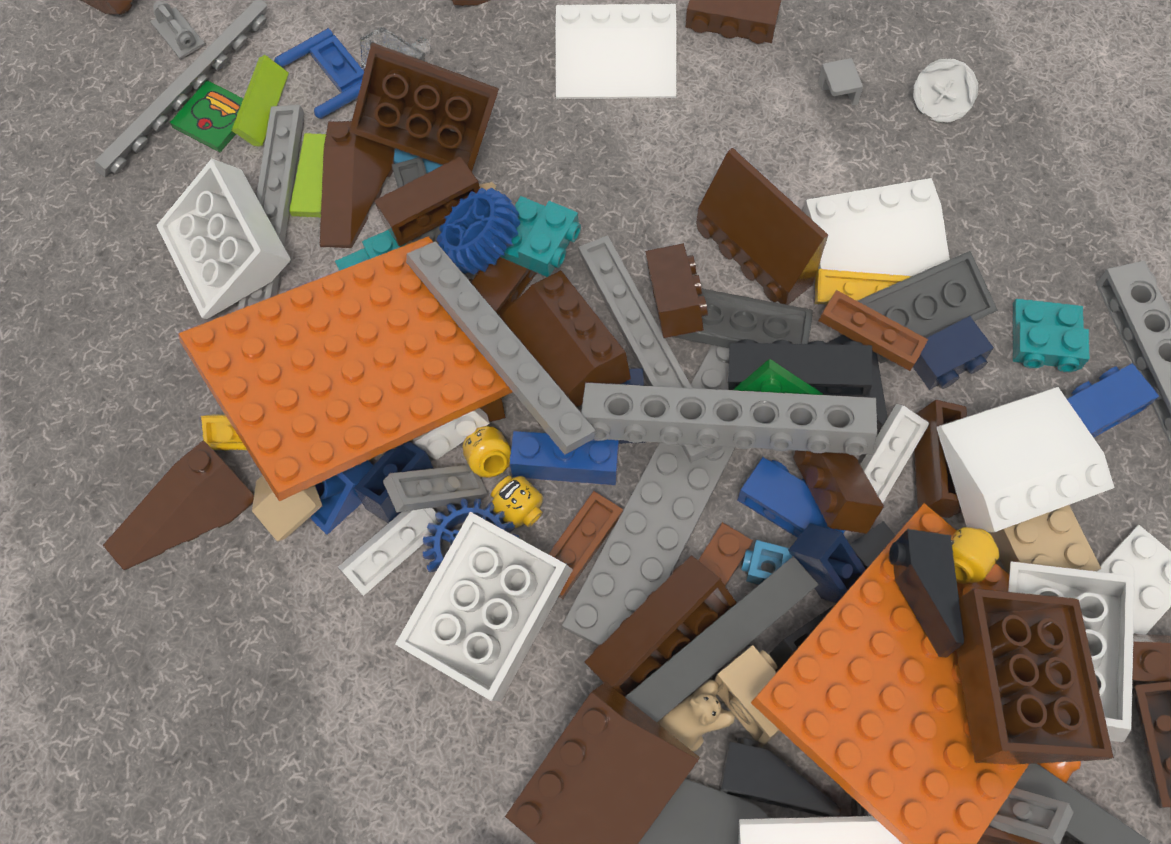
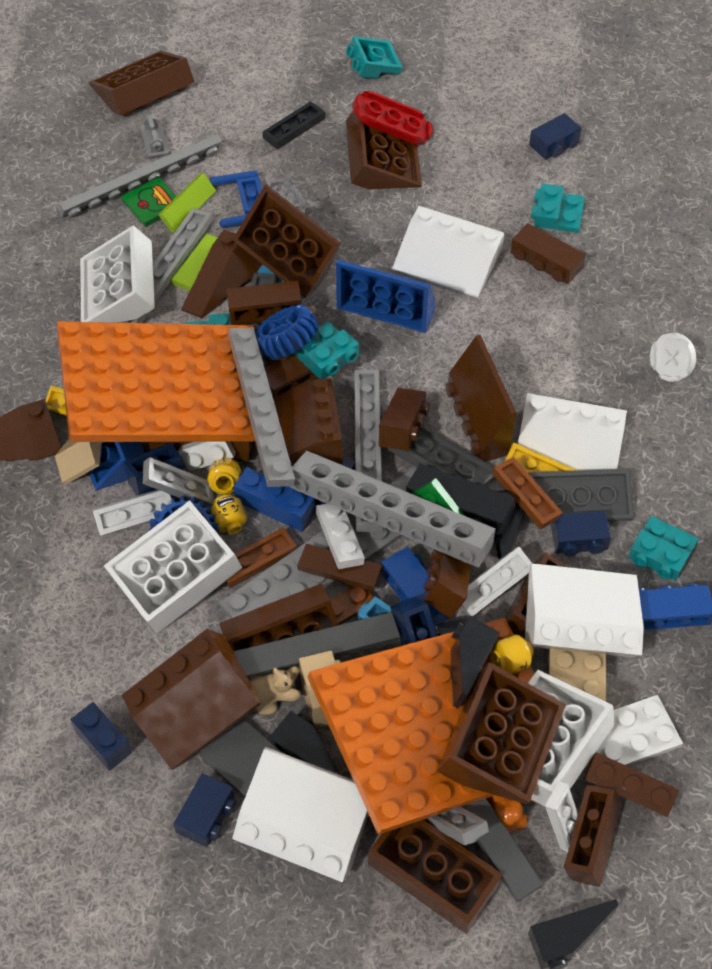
camera: 20 degrees right, 10 degrees down
light grey panel [818,58,863,105] -> none
none -> reddish brown tile [297,544,382,592]
none -> white plate [316,504,365,569]
none -> blue slope [336,260,435,333]
none -> white tile [545,781,578,853]

